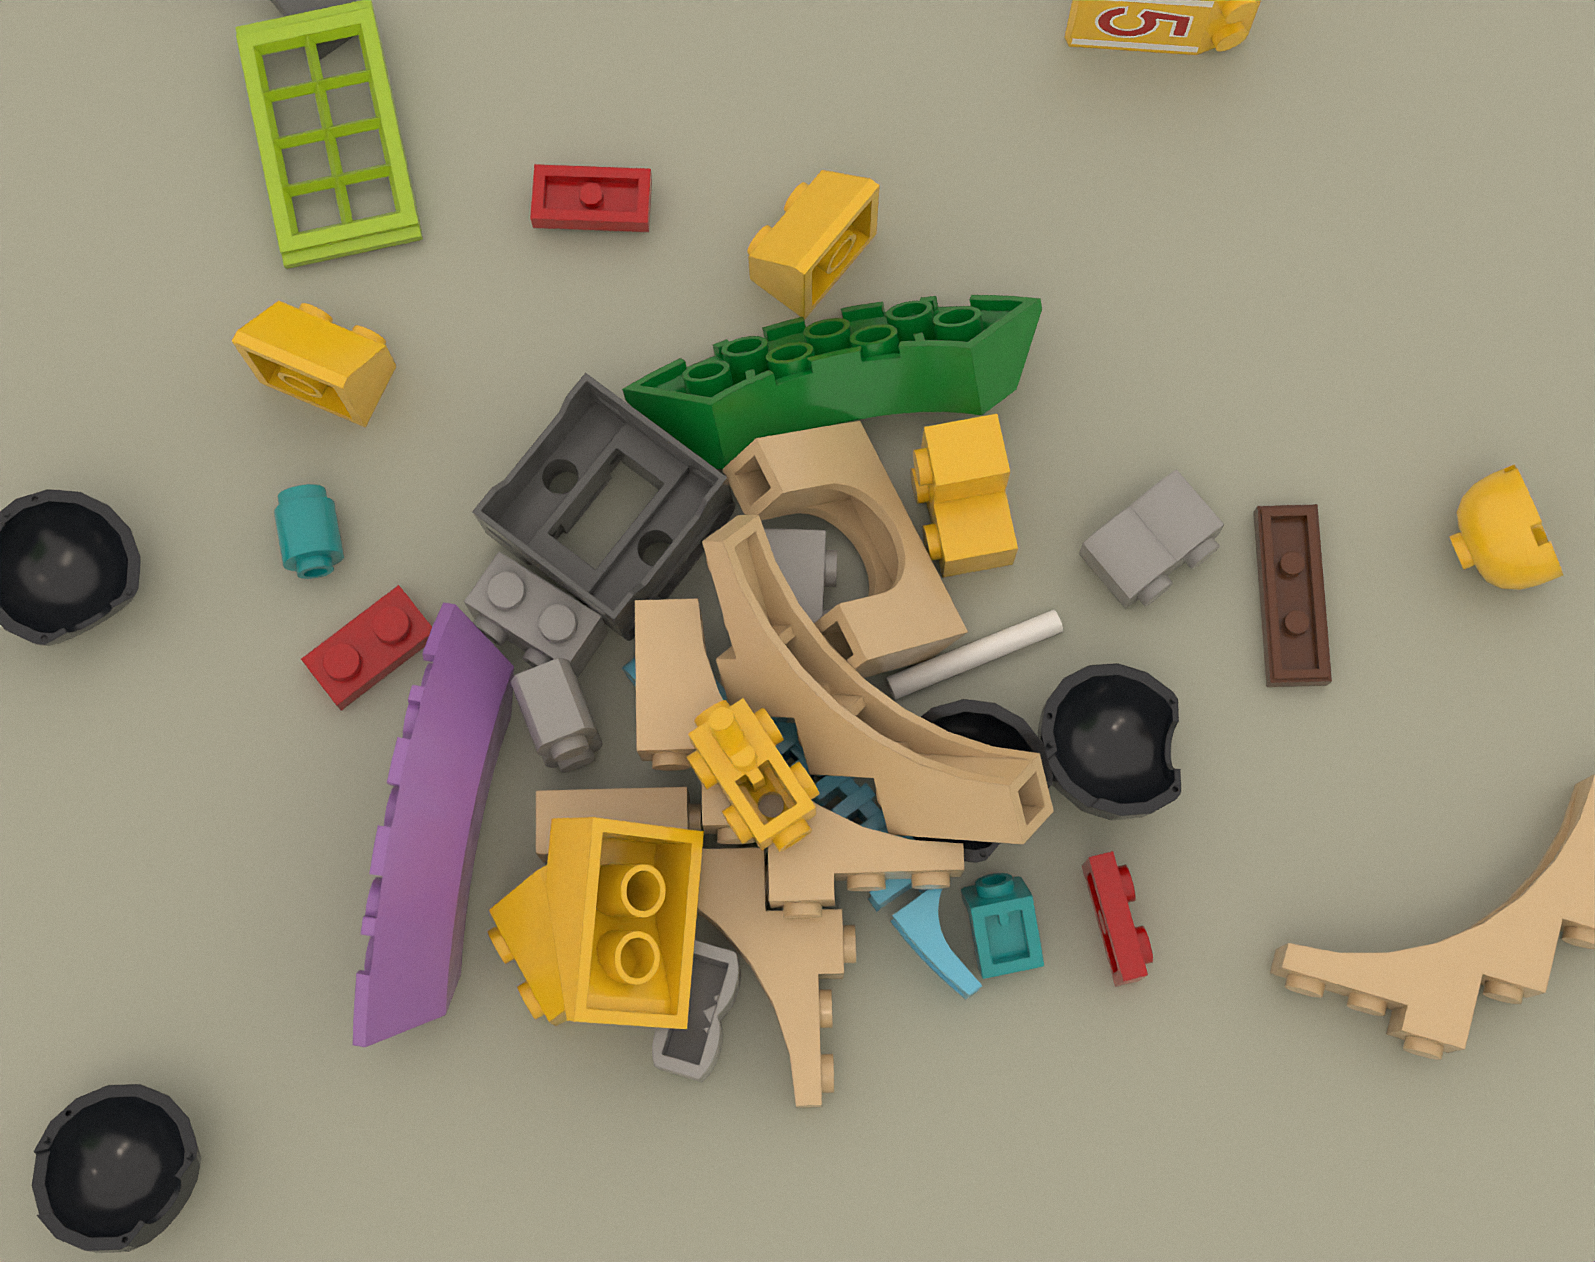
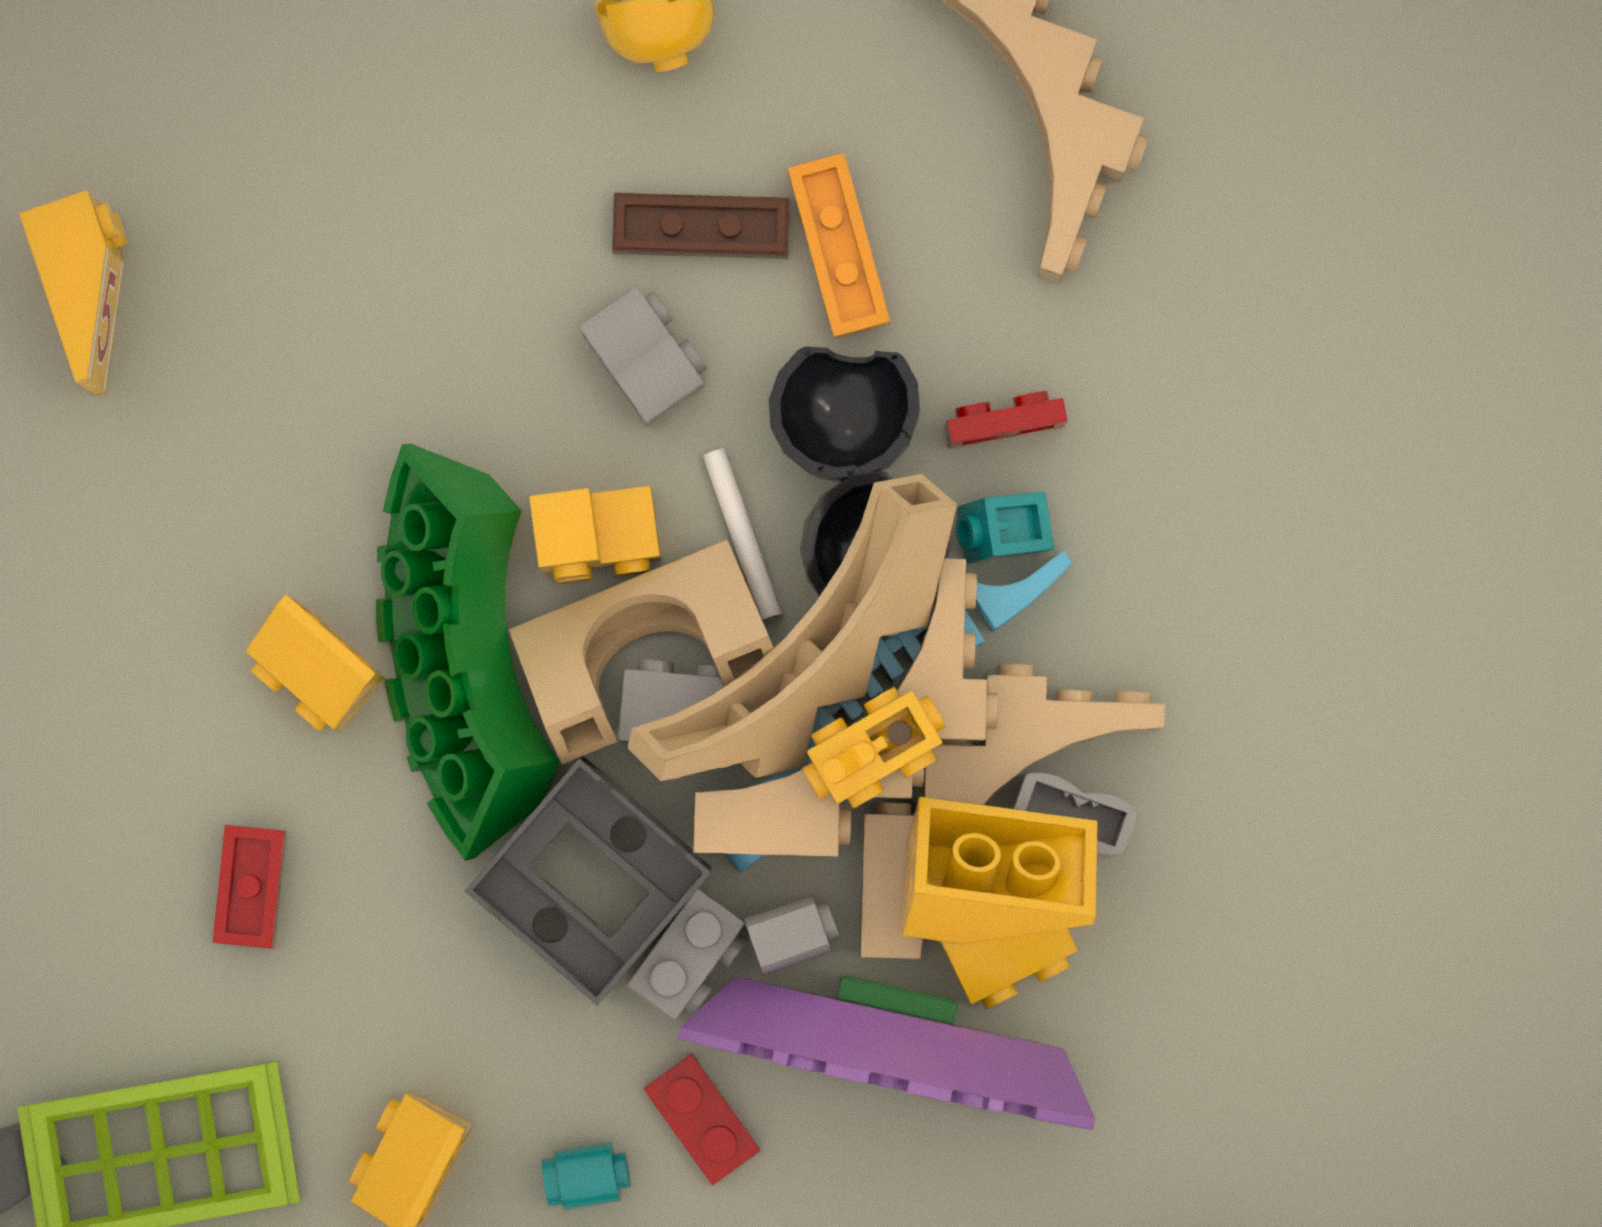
camera: 90 degrees left, 10 degrees up
none -> light orange plate [788,153,890,340]
none -> green tile [837,975,958,1024]

